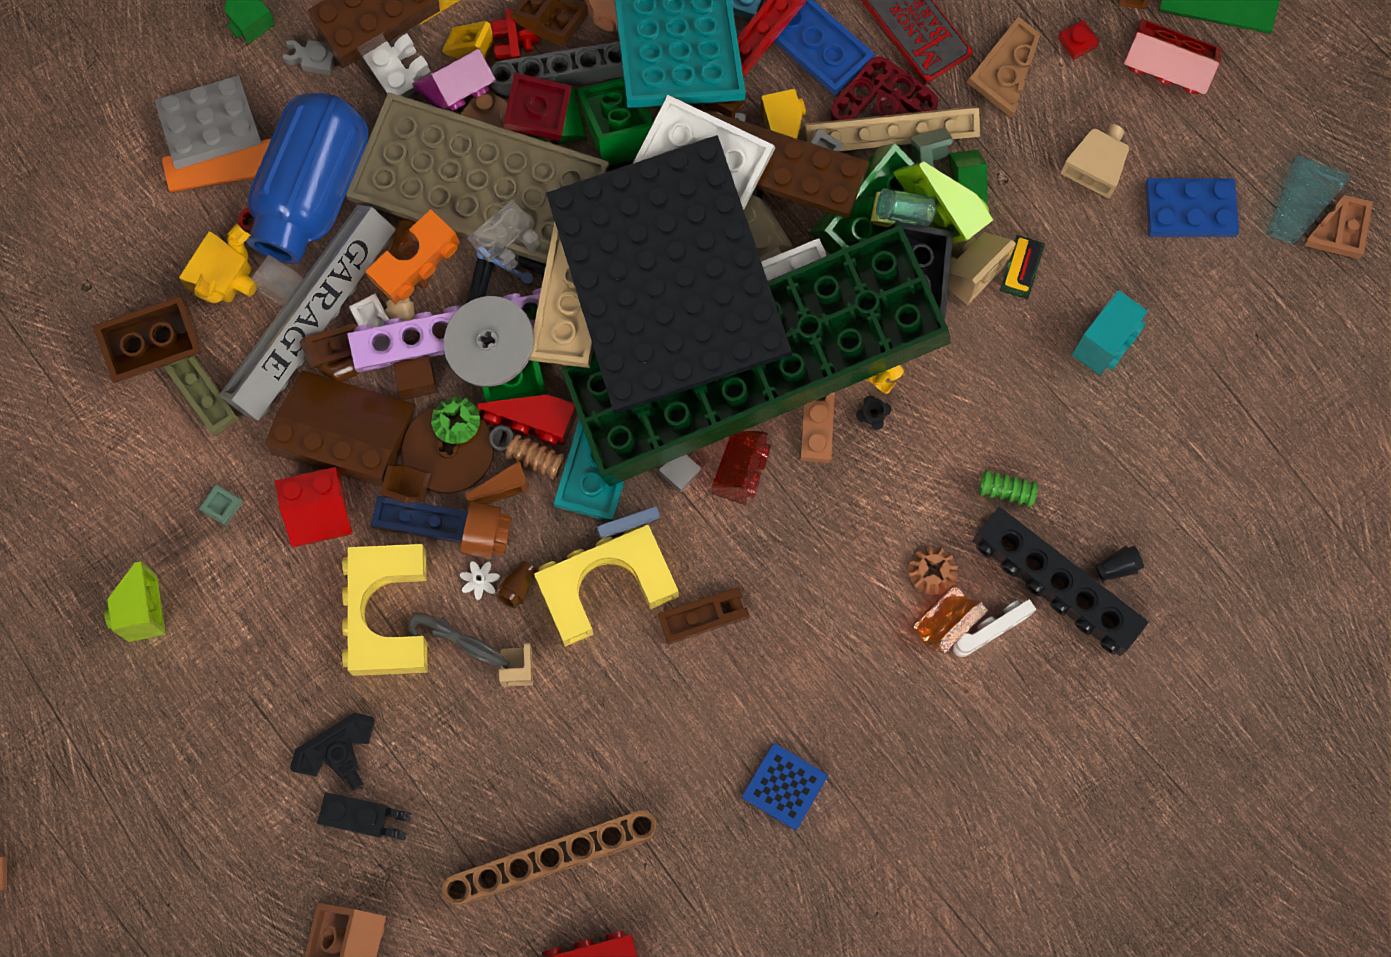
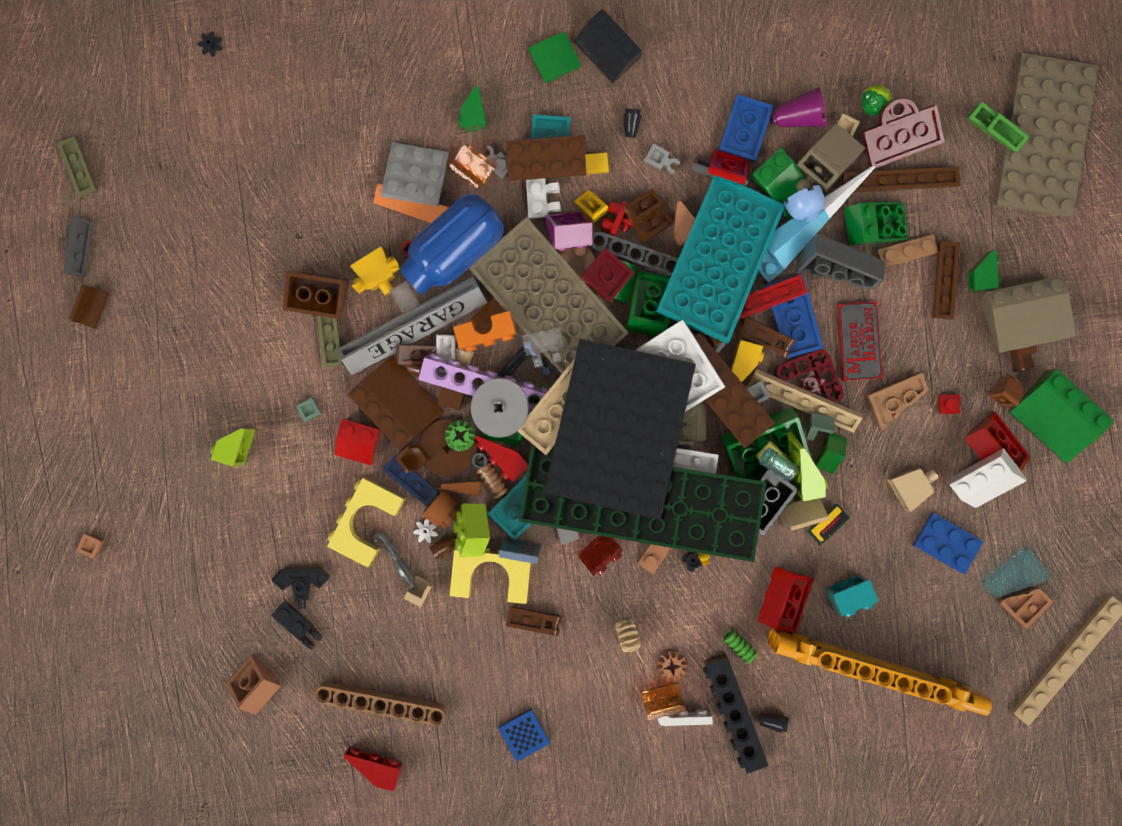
camera: 30 degrees right, 15 degrees up
none -> clear orange bracket [448,144,496,189]
none -> lime brick [453,504,490,557]
none -> tan gear [615,618,641,652]
none -> reddish brown plate [738,317,796,358]
none -> red slope [757,567,814,633]
none -> light orange panel [768,628,992,716]
none -> white slope [950,448,1027,508]

